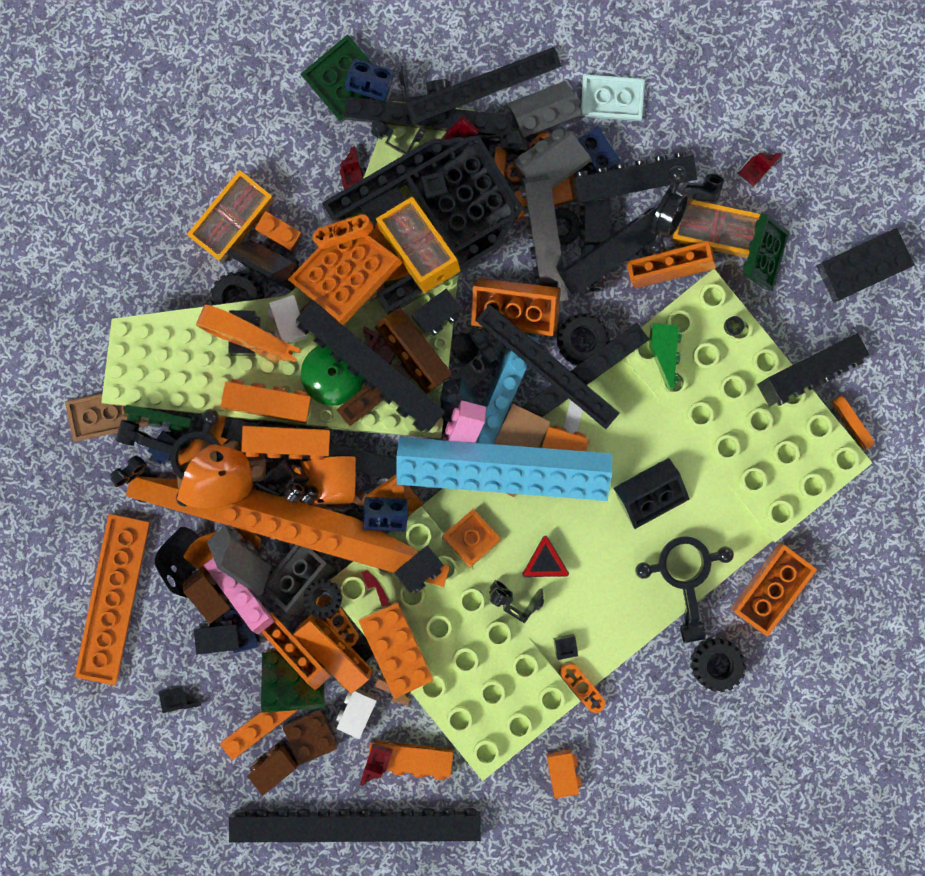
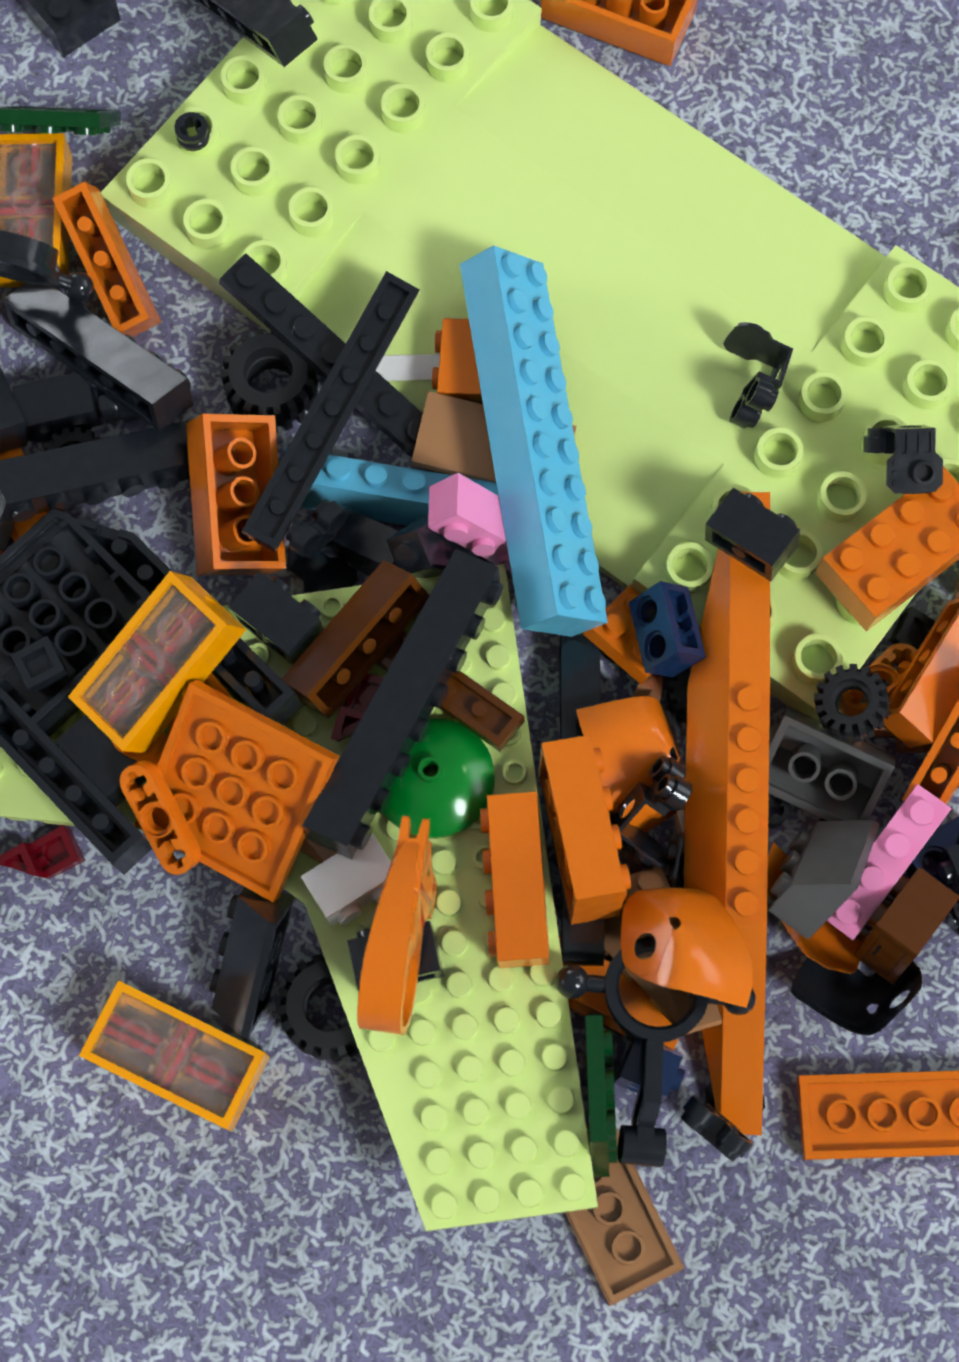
camera: 105 degrees left, 15 degrees down
orange brick [255,211,303,253] -> none
dark red slope [361,570,391,607] -> none
orange plate [442,509,502,568] -> none
piece [522,536,569,577] -> none
black plate [553,634,578,660] -> none
orange beam [559,662,605,713] -> none
black slope [613,458,690,529] -> none
black piece [635,536,734,643] -> none
green slope [649,323,682,390] -> none
black tyre [690,637,746,692] -> none
none -> black piece [863,425,943,494]

